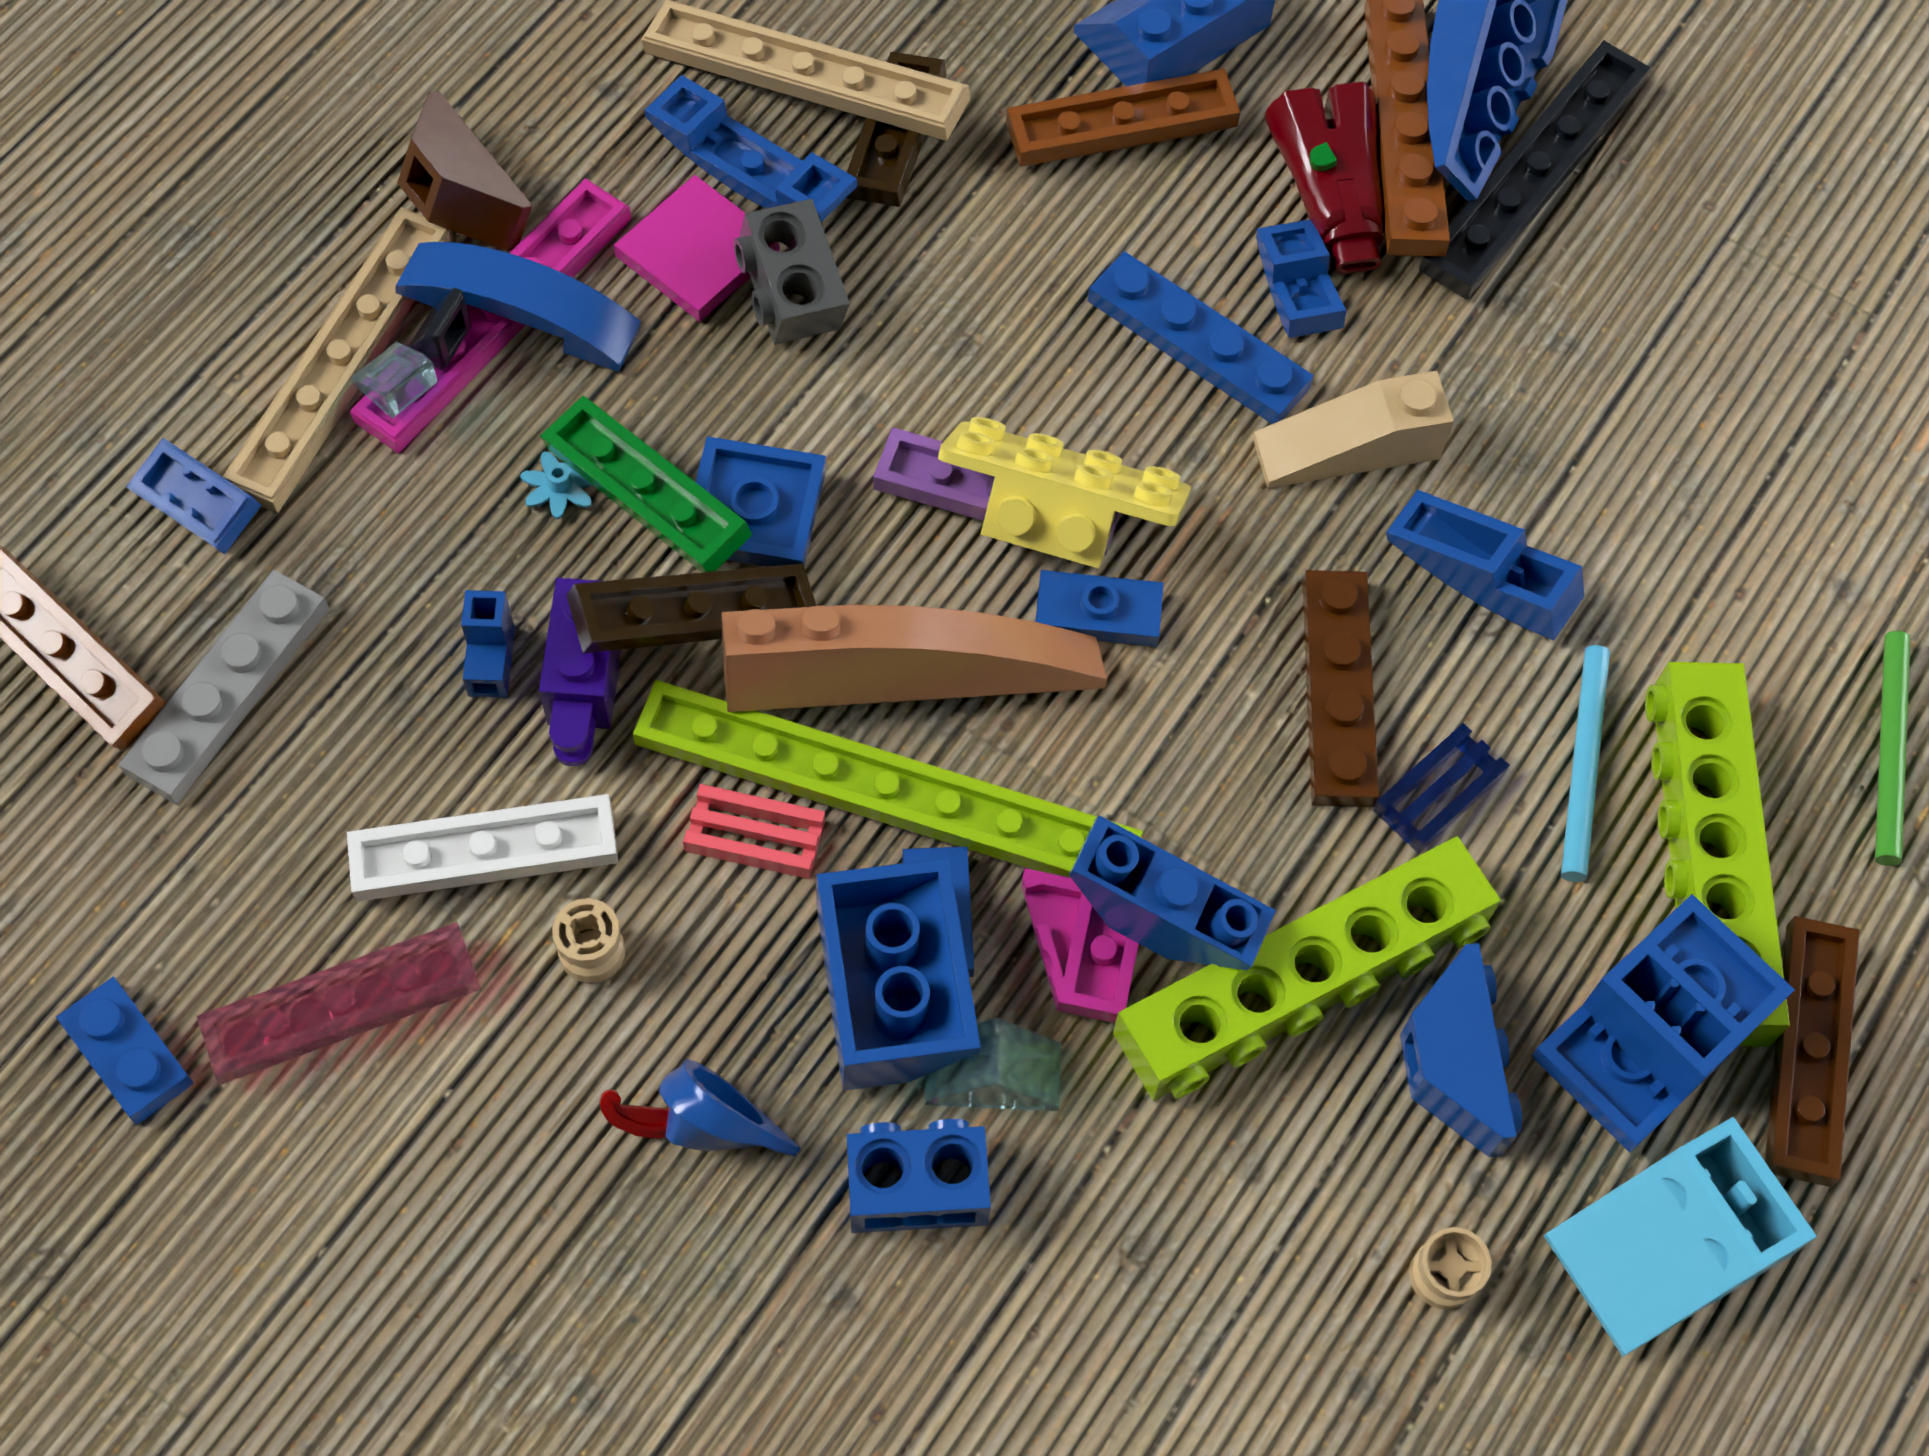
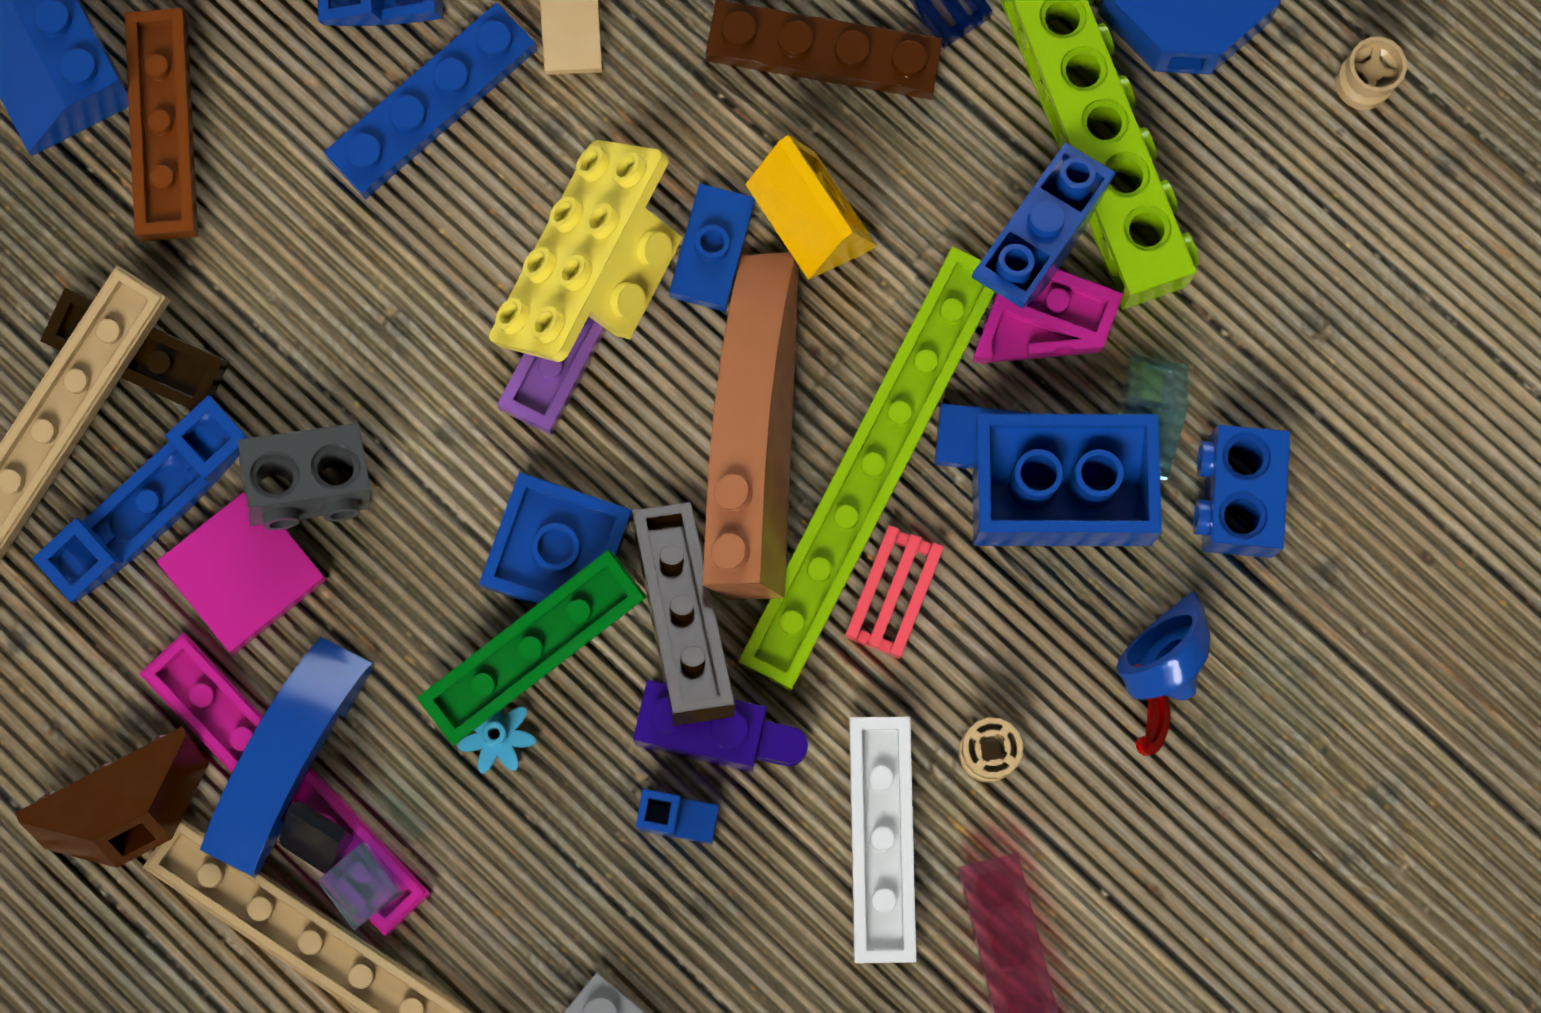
camera: 80 degrees left, 15 degrees up
none -> yellow slope [745,135,878,280]

